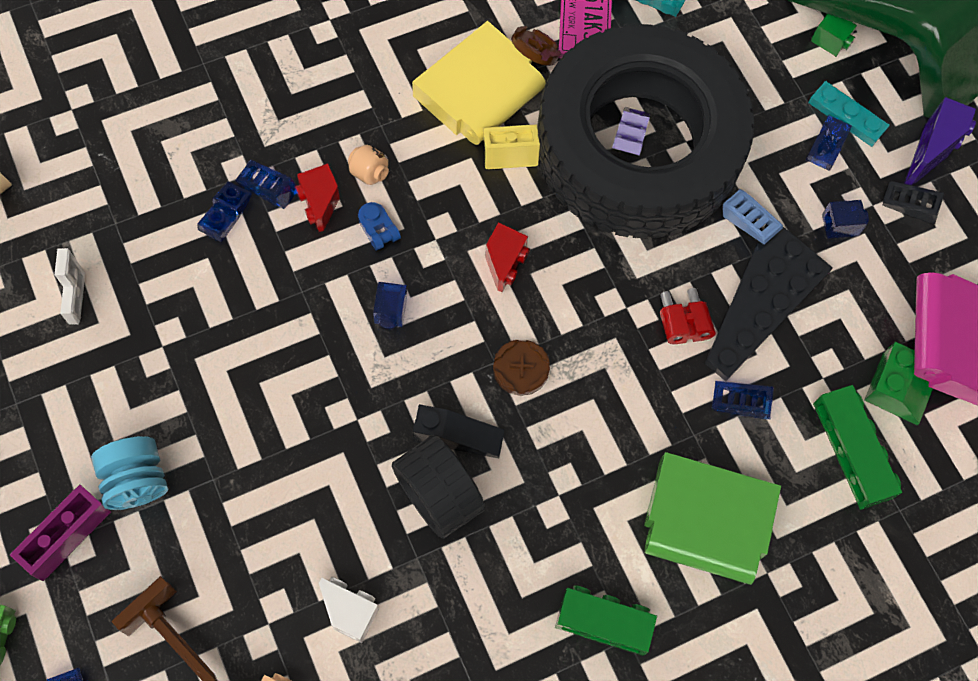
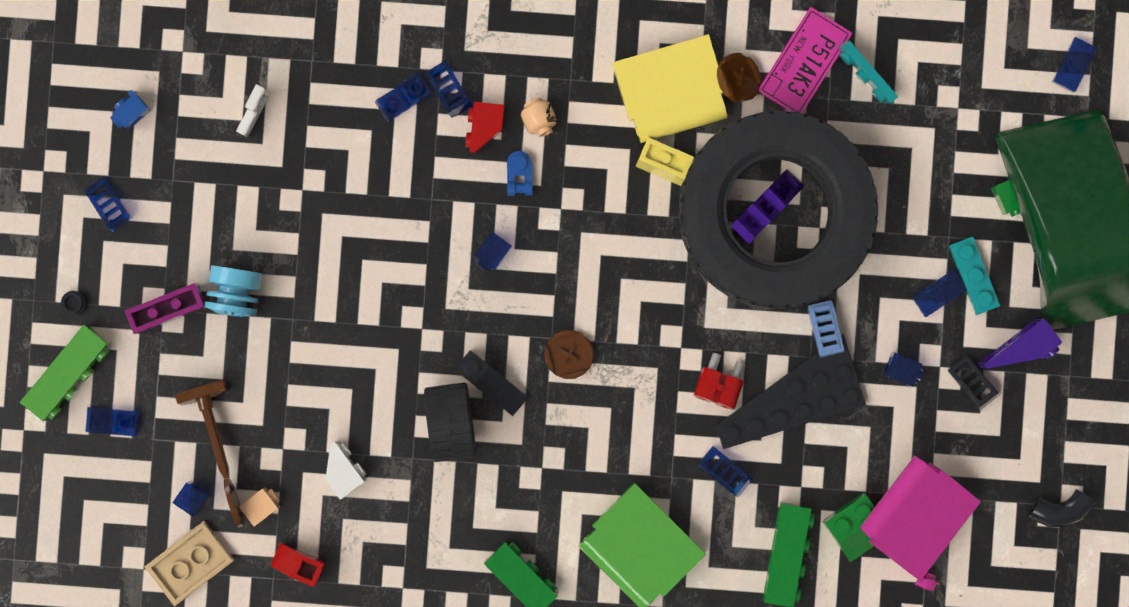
camera: 30 degrees right, 20 degrees up
red slope [485,222,530,292] -> none

